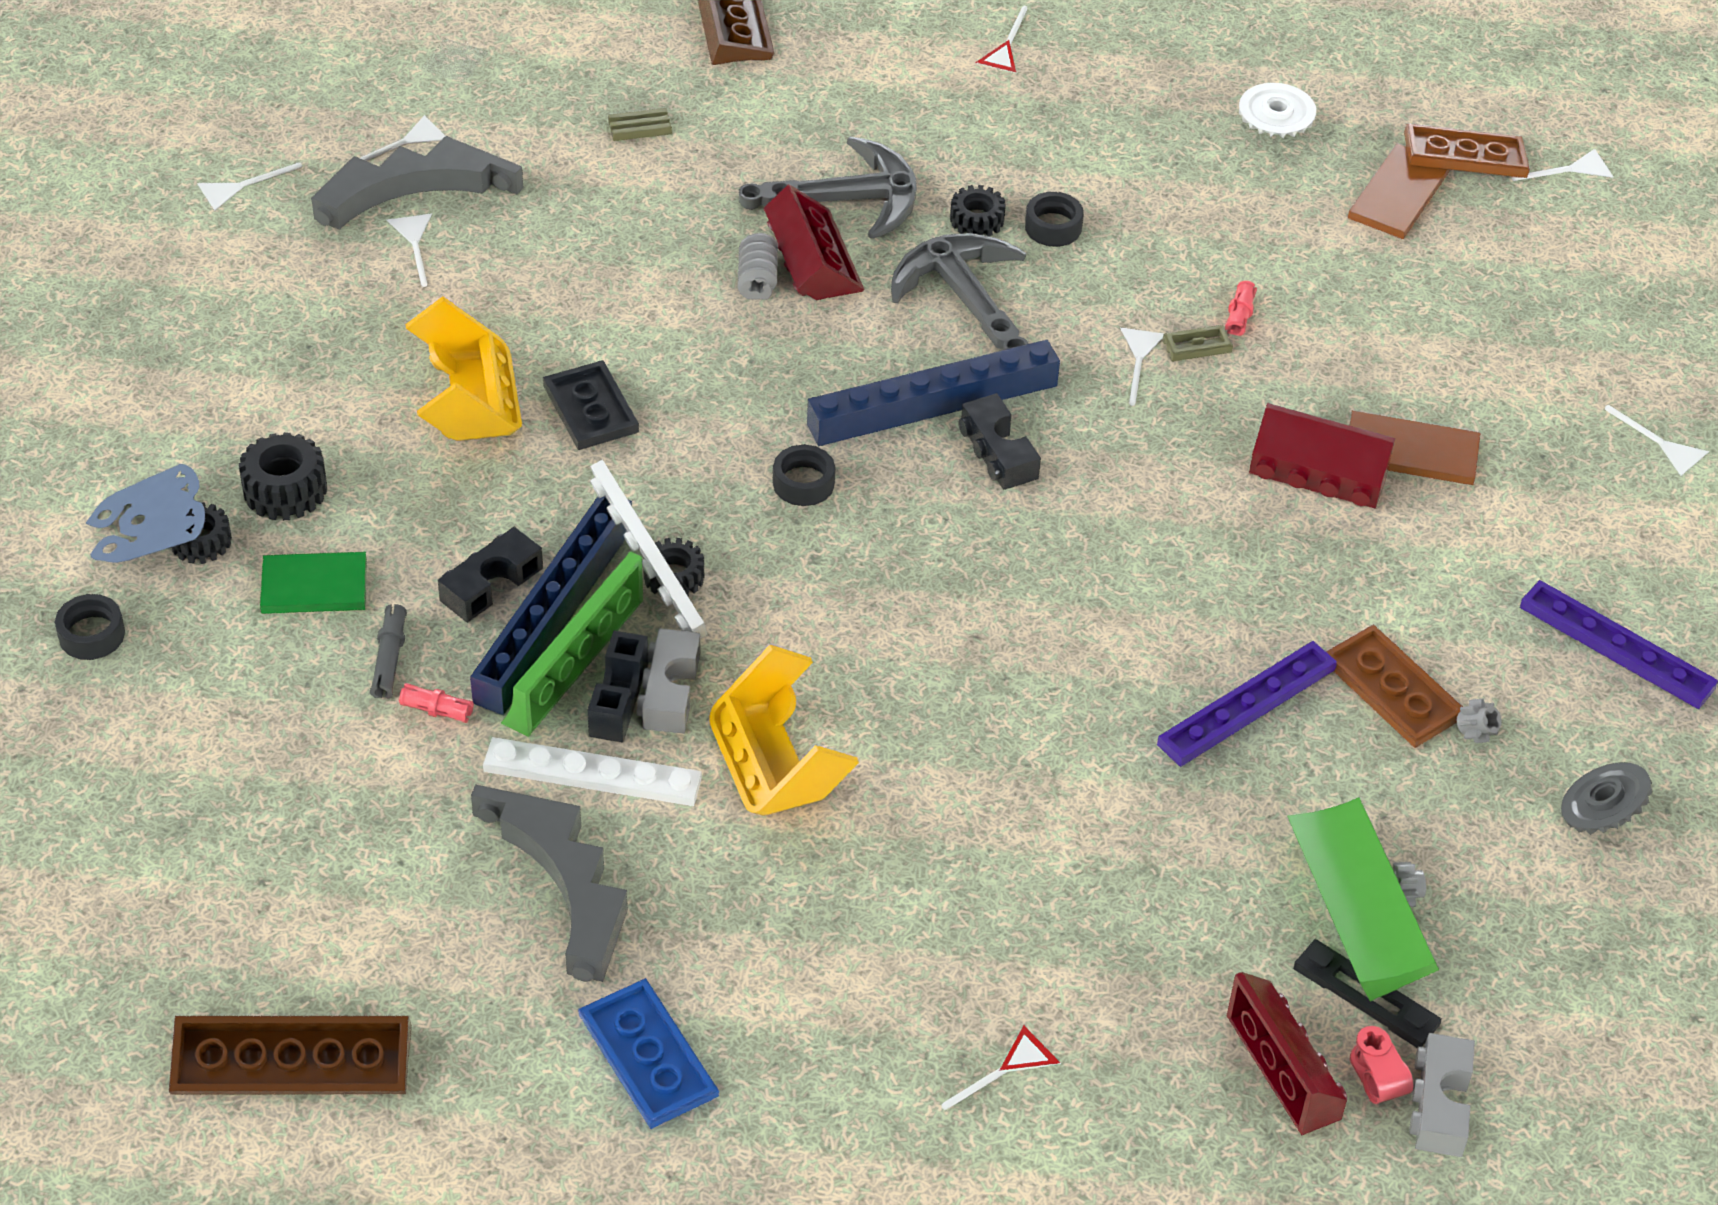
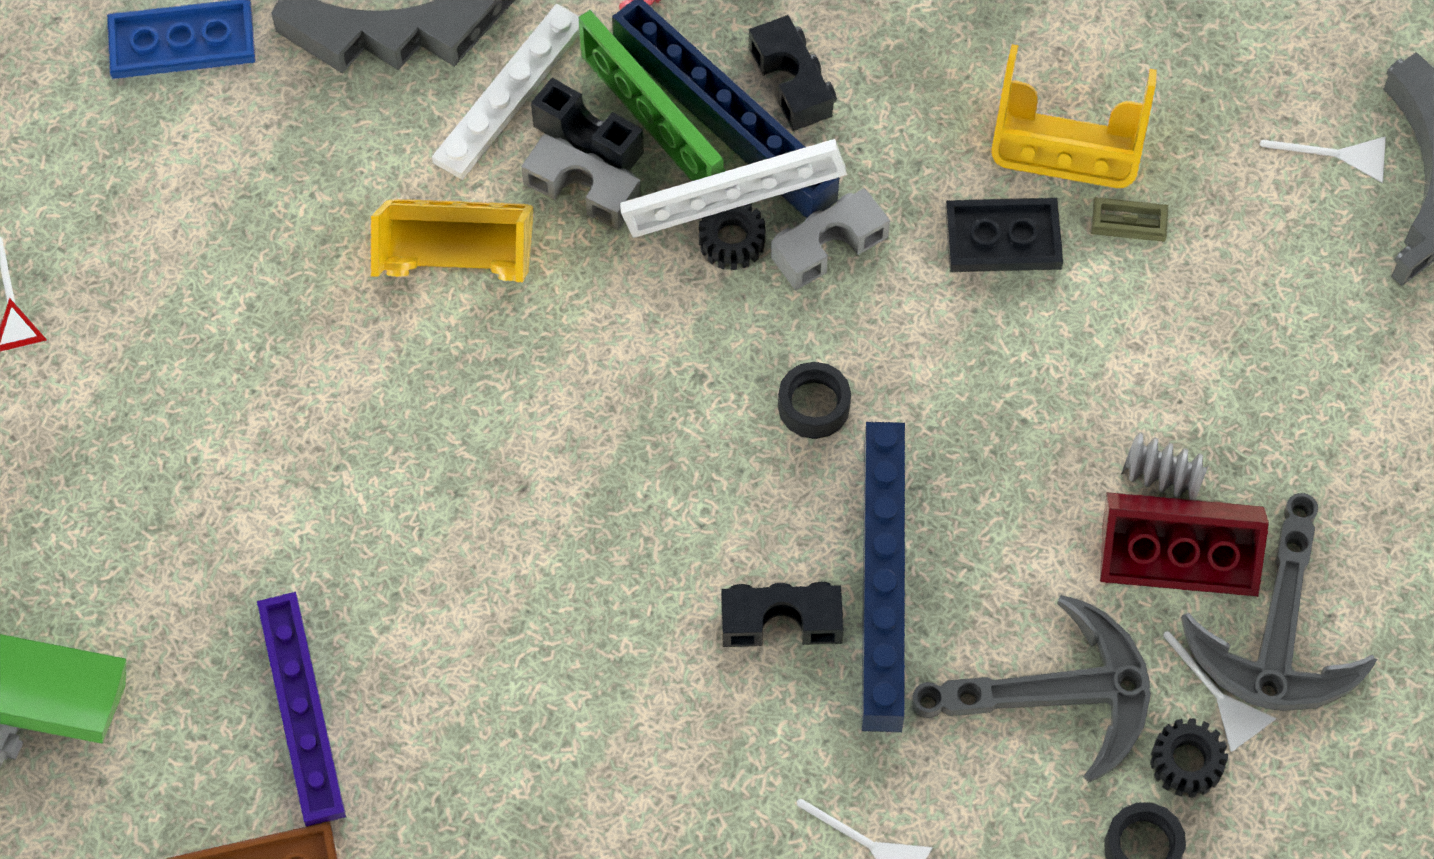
camera: 115 degrees right, 15 degrees up
none -> light grey arch [771,188,890,290]
none -> olive tile [1091,197,1168,242]
none -> white piece [1163,631,1277,752]

